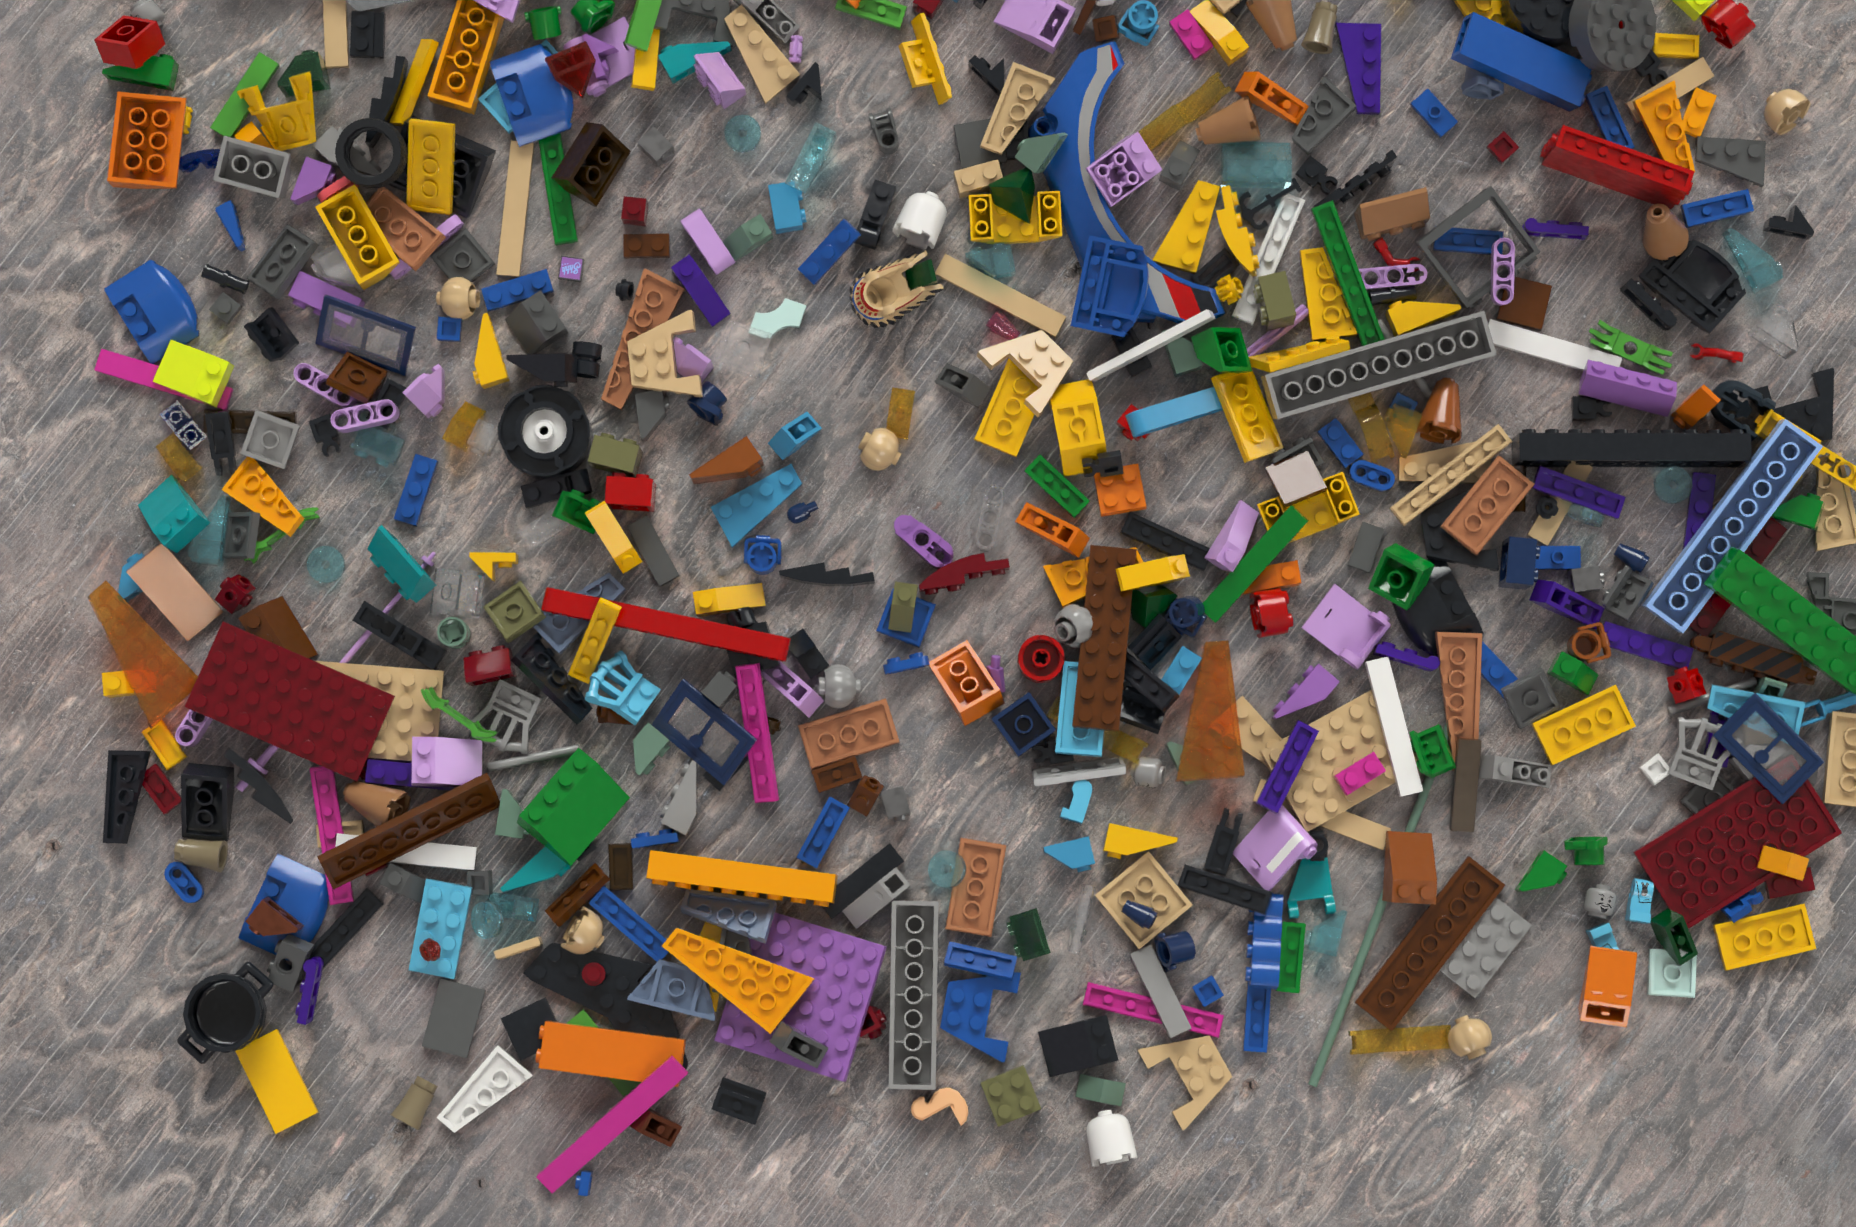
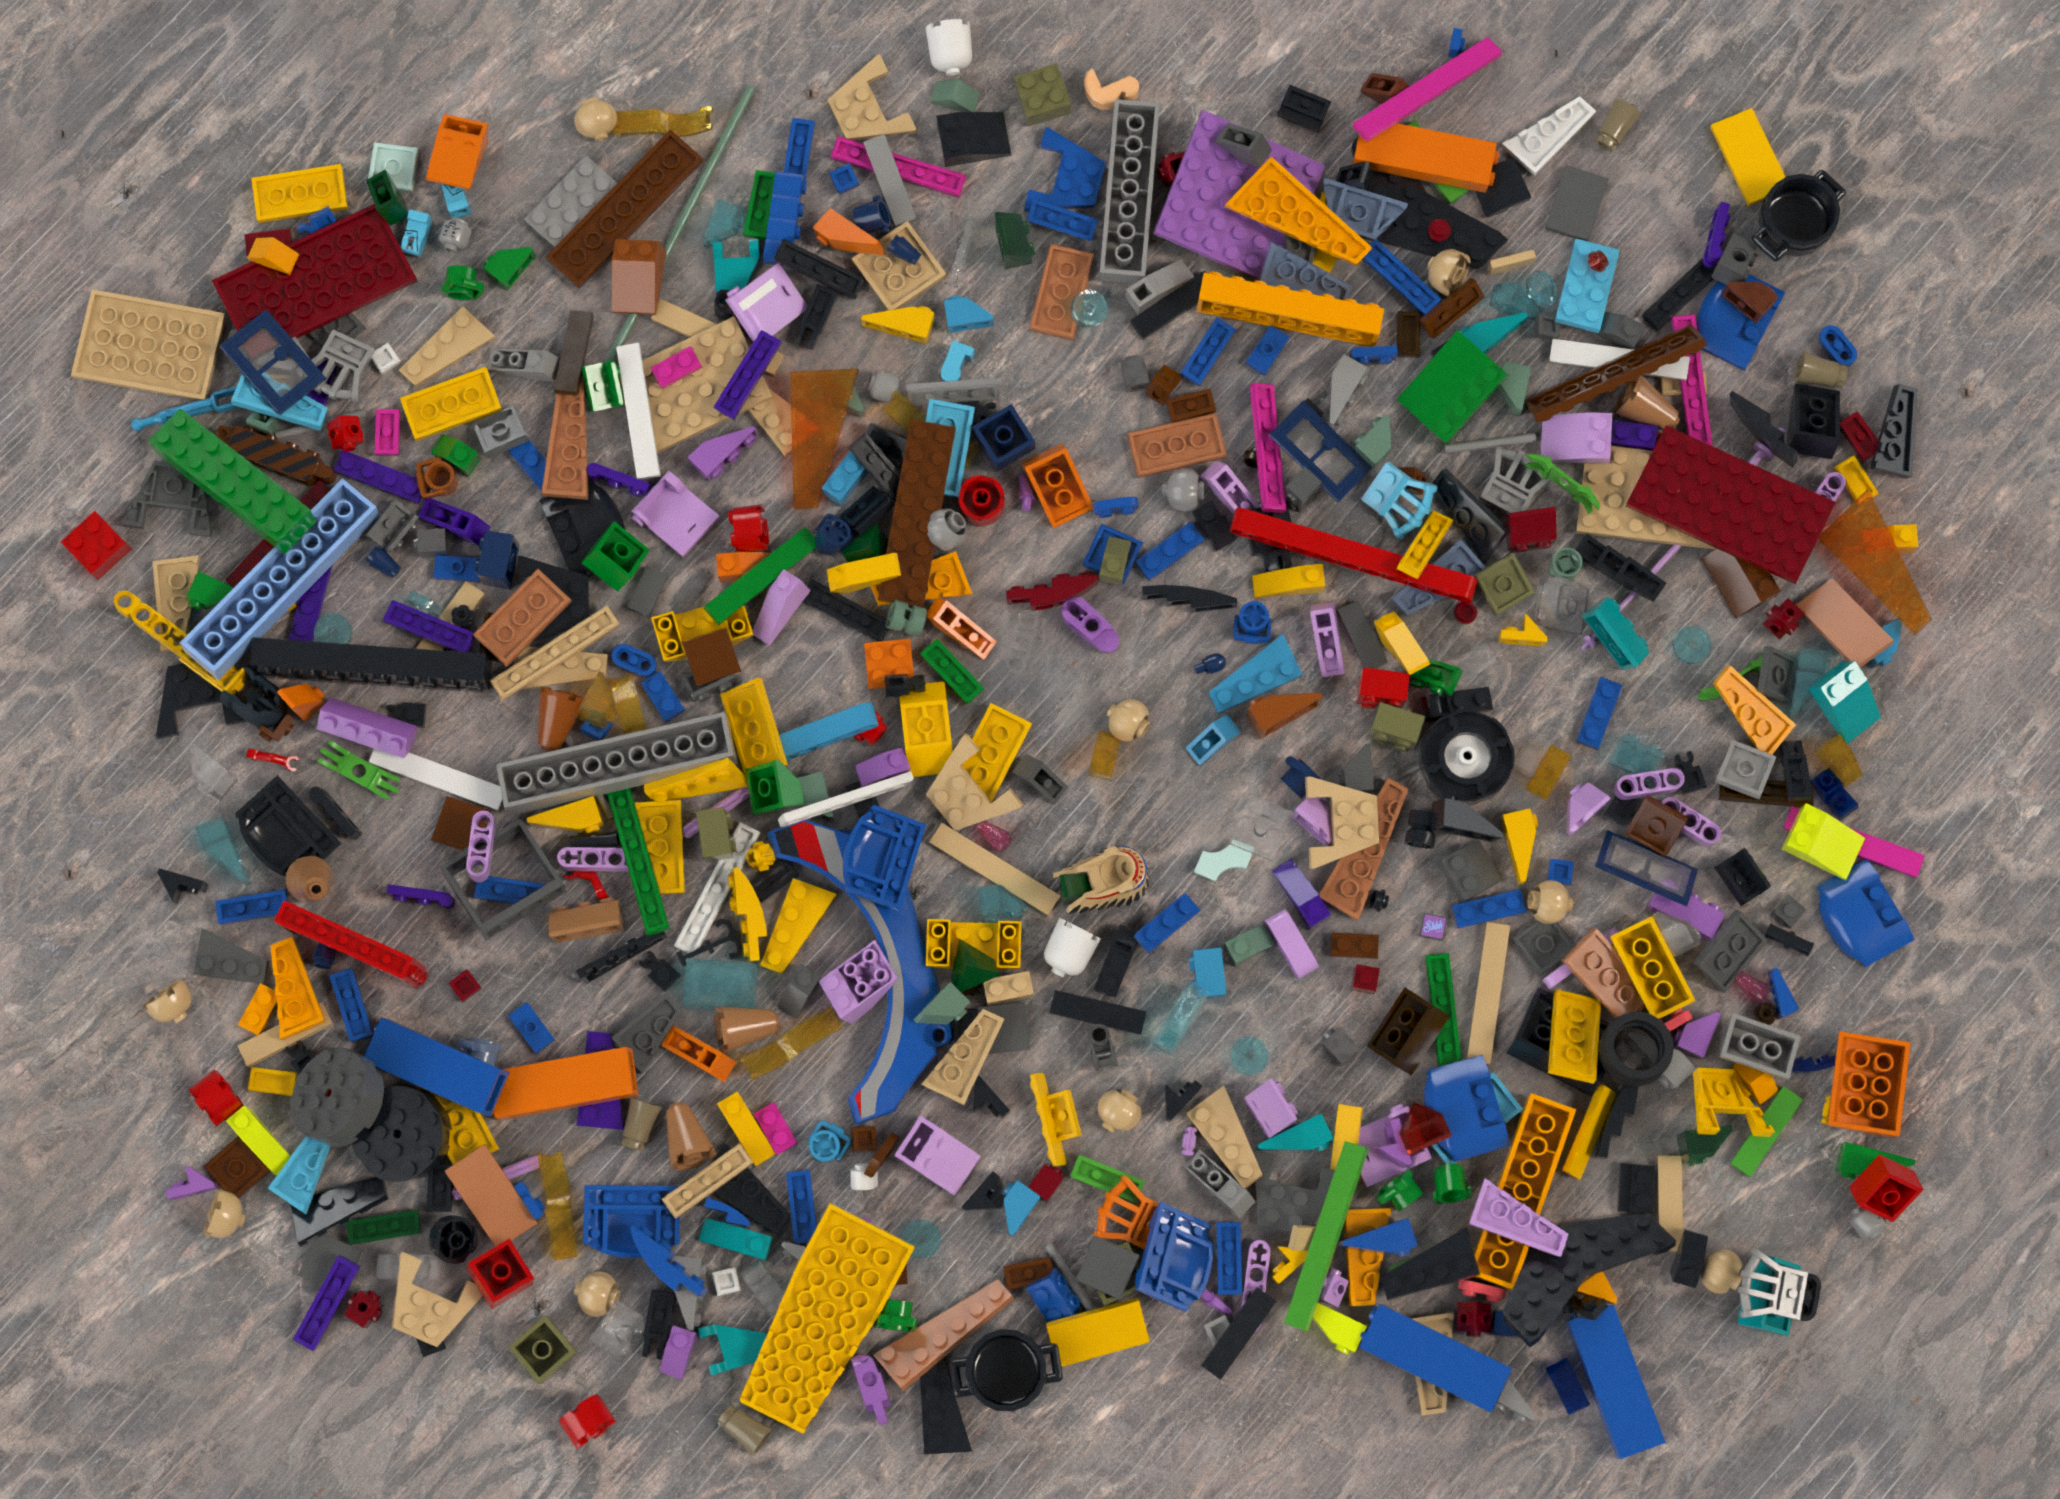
camera: 175 degrees left, 5 degrees down
none -> reddish brown bracket [256,713,294,742]
none -> dark pink plate [375,409,400,456]
none -> tan wing [399,306,496,388]
none -> orange brick [492,1047,639,1121]
none -> orange slope [813,208,885,255]
none -> medium lavender slope [854,747,910,788]
none -> sand green wheel [886,599,927,637]
none -> black tile [1049,990,1147,1035]
none -> tan plant [1097,1088,1141,1133]
none -> blue plate [1135,522,1205,581]
none -> blue plate [1245,325,1290,376]
none -> lavender slope [1310,600,1345,677]
none -> black slope [1336,161,1374,191]
none -> dark red plate [1454,602,1477,624]
none -> clear pink cone [1734,971,1771,1004]
none -> dark brown plate [1753,1002,1777,1025]

